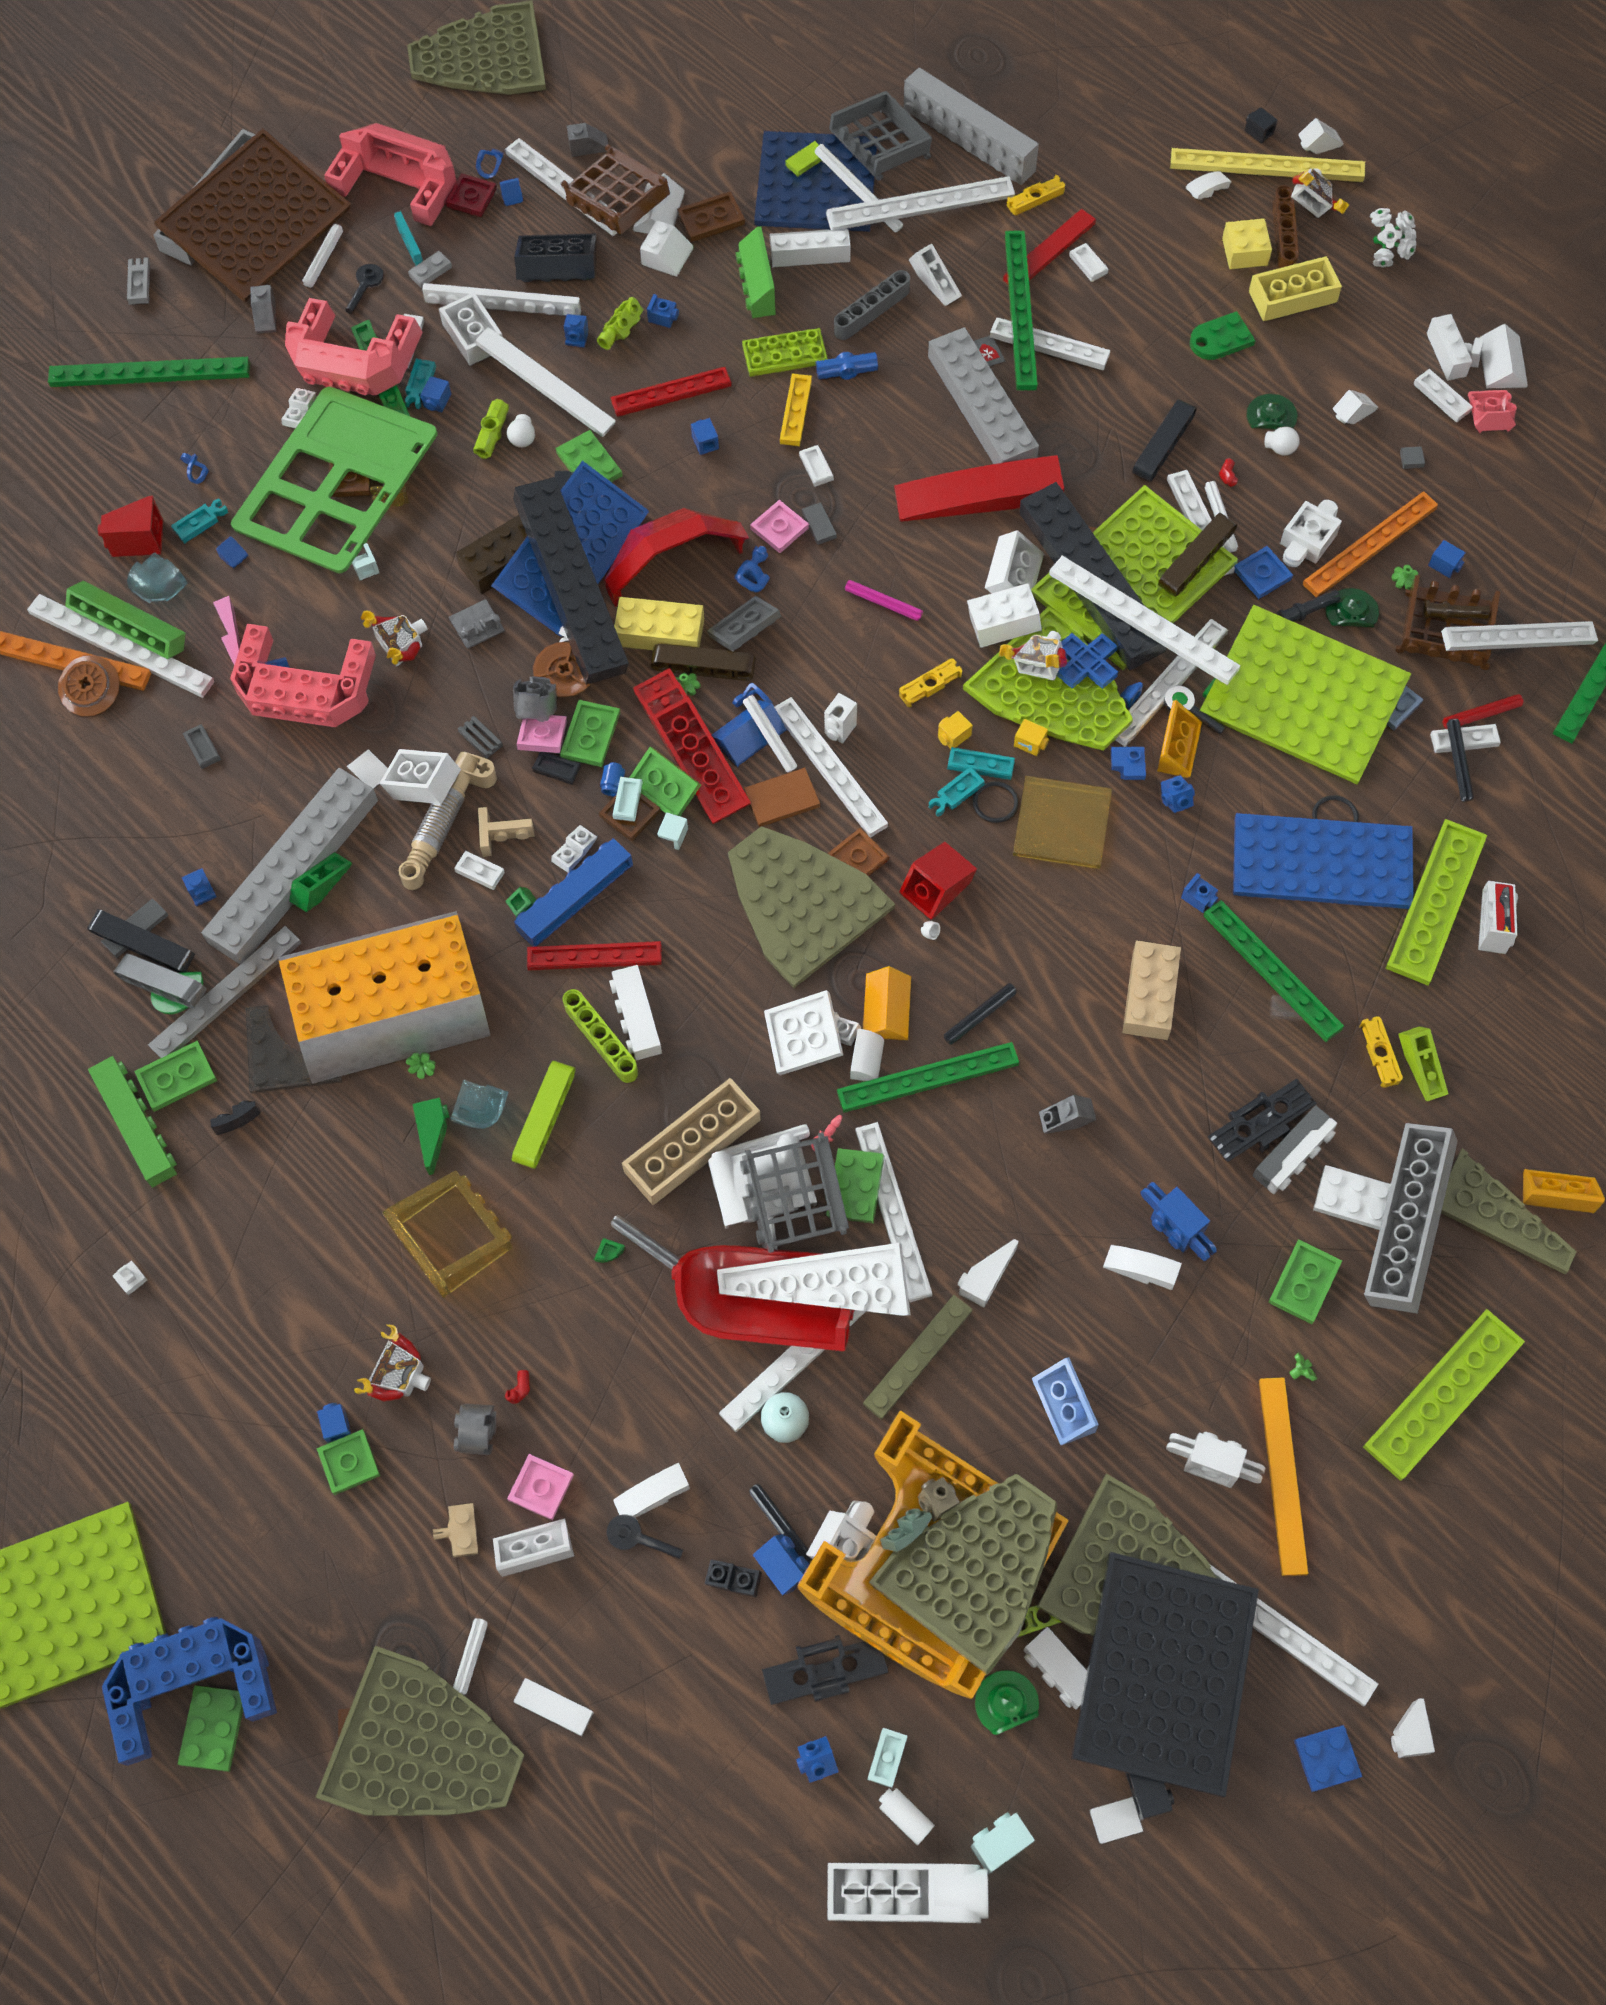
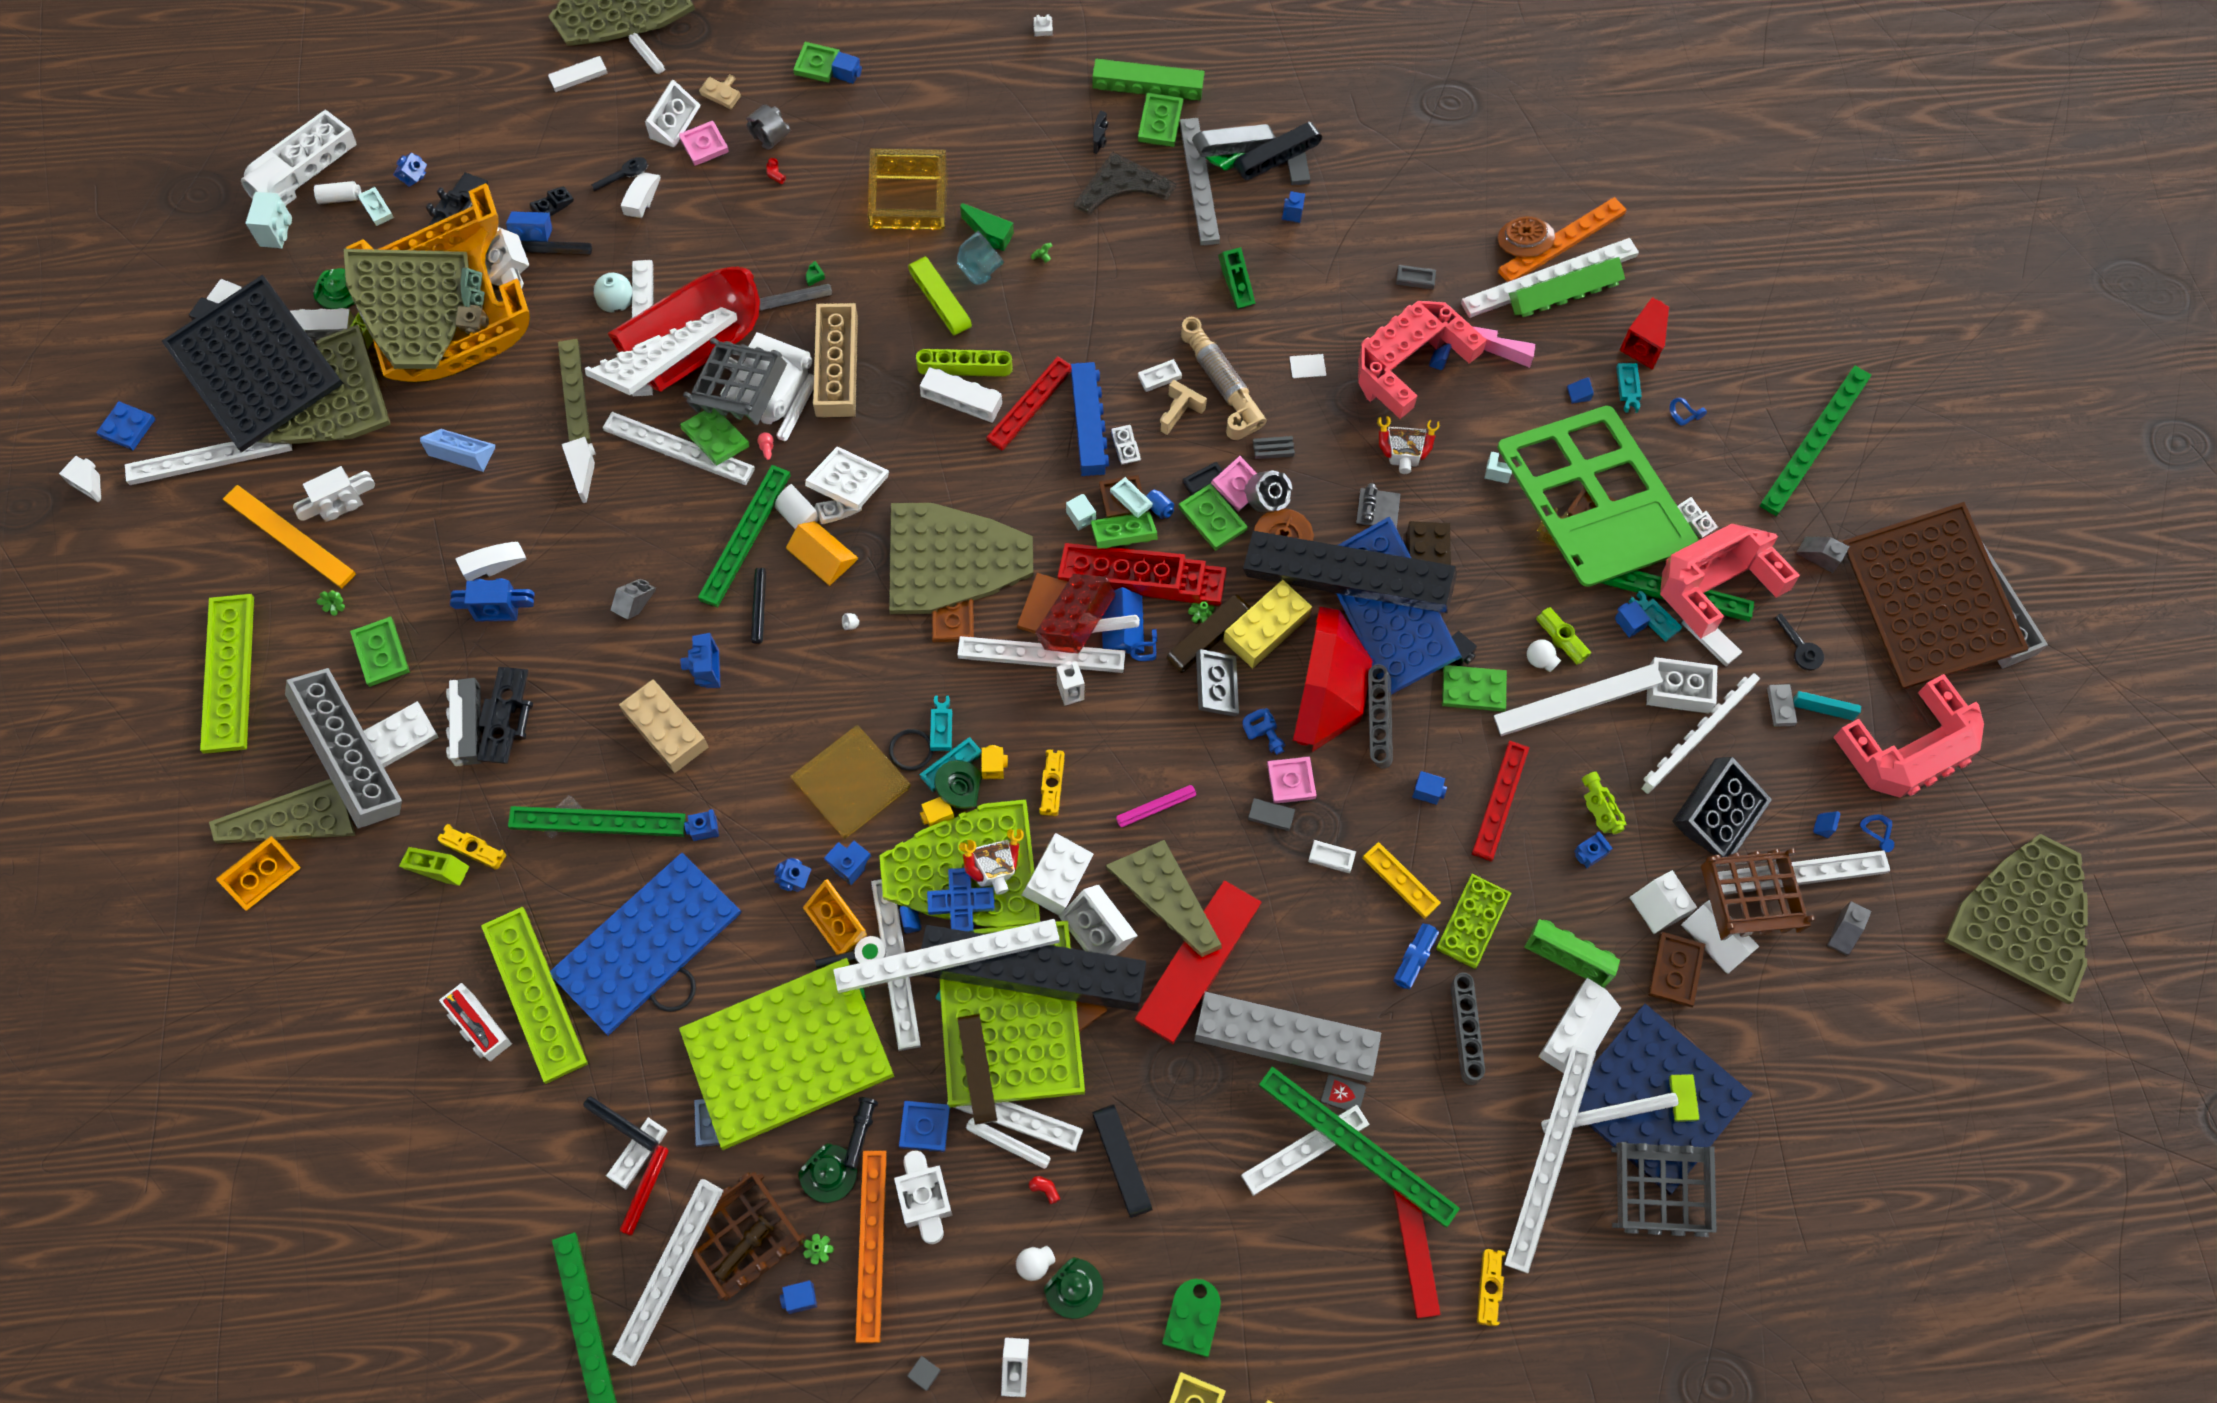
camera: 125 degrees right, 0 degrees up
light grey hinge [127,258,150,304] -> none
clear light blue brick [127,552,188,603] -> none
light grey brick [201,768,378,964] -> none
light orange slope [279,911,490,1084] -> none
white axle [303,224,343,288] -> none
torso [354,1324,431,1402] -> none
white brick [379,749,461,804] -> none
dark red plate [445,173,497,217] -> none
green slope [505,887,536,917] -> none
blue brick [564,314,589,348] -> none
red slope [899,842,977,920] -> none
light grey brick [904,68,1039,185] -> none
white slope [909,244,962,306] -> none
white tile [1069,243,1108,282] -> none
none -> blue brick [680,633,720,688]
none -> dark green hat [934,760,981,809]
none -> clear red brick [1035,574,1116,654]
none -> olive wing [1106,840,1222,957]
none -> dark grey beam [1369,664,1393,769]

